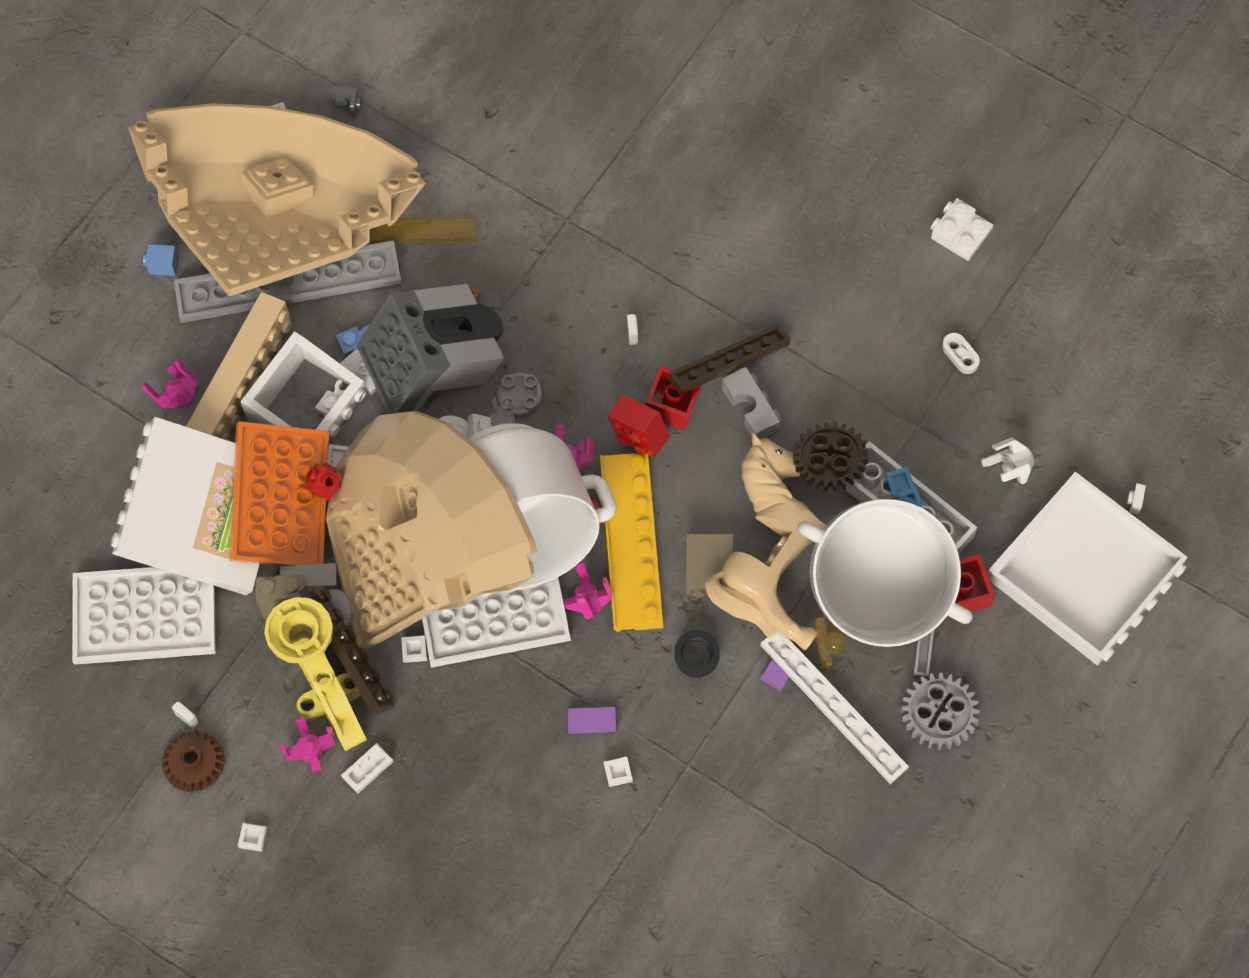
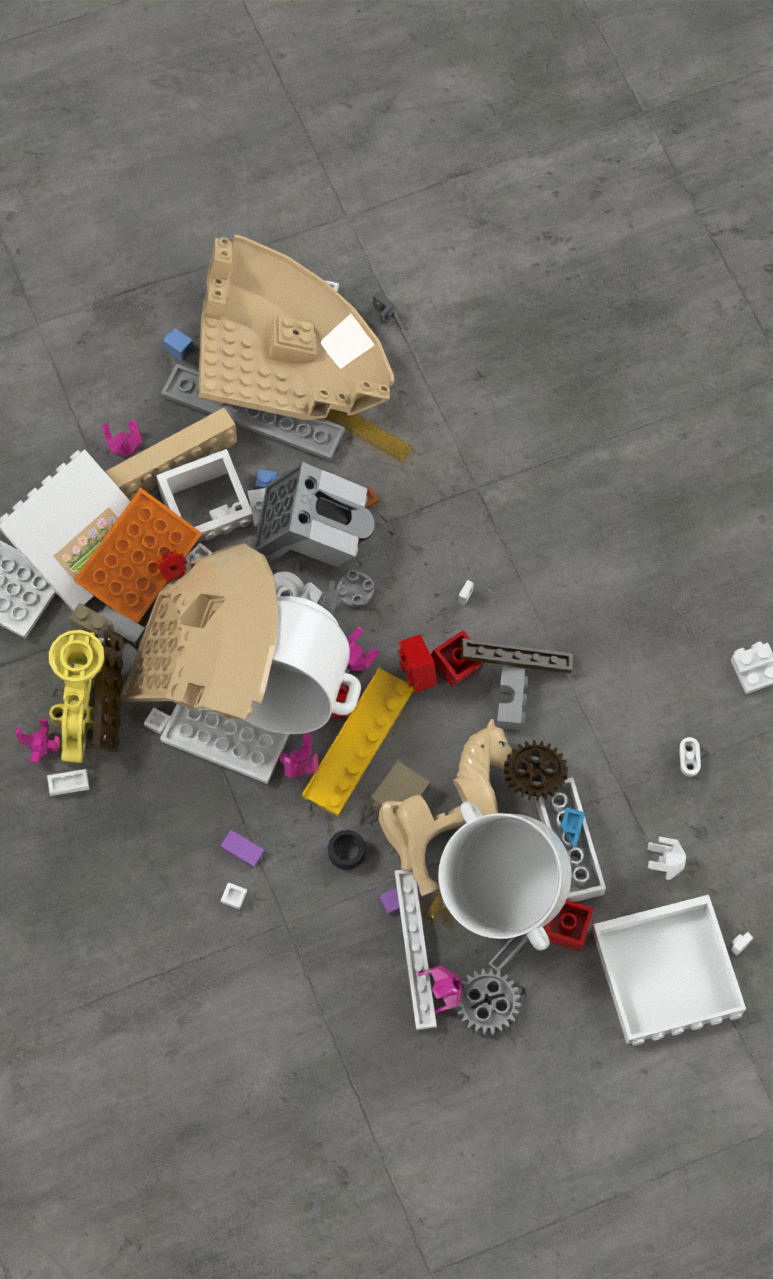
camera: 30 degrees right, 0 degrees up
none -> dark pink piece [417,965,462,1013]

